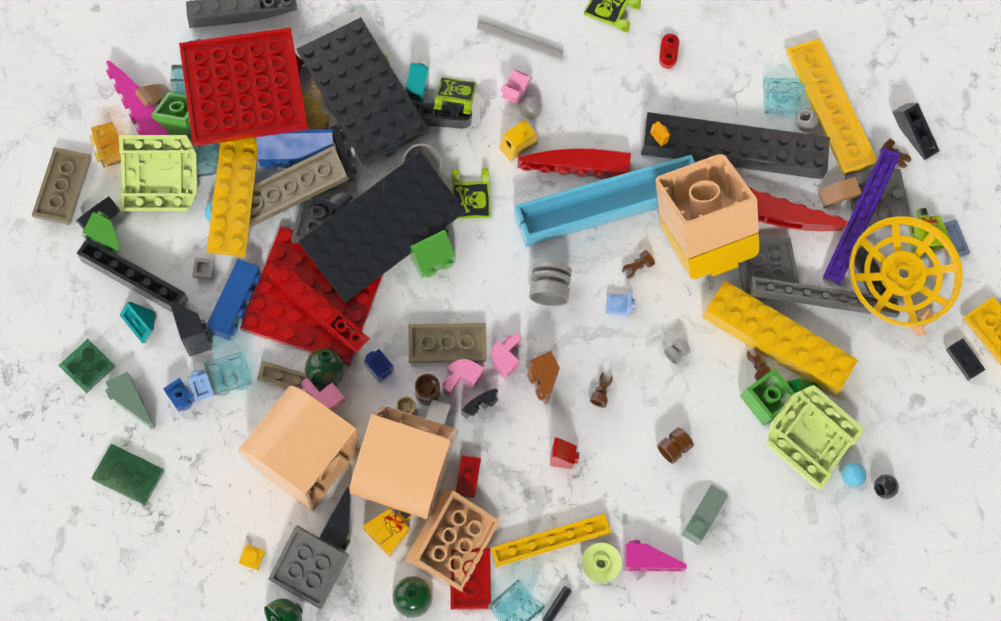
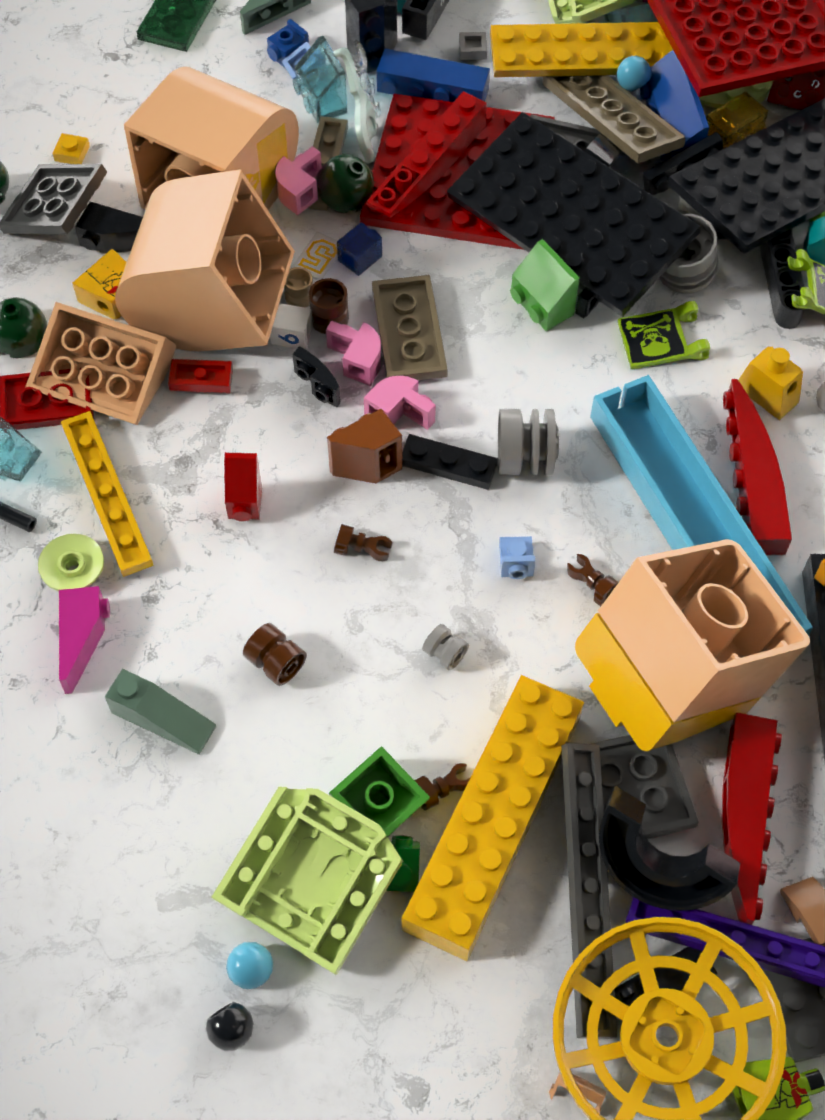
camera: 90 degrees right, 10 degrees down
none -> white sticker [291,232,347,280]
none -> light aqua piece [334,40,381,164]
none -> black plate [402,434,498,490]
none -> black brick [599,785,740,911]
none -> medium azure piece [617,56,652,92]

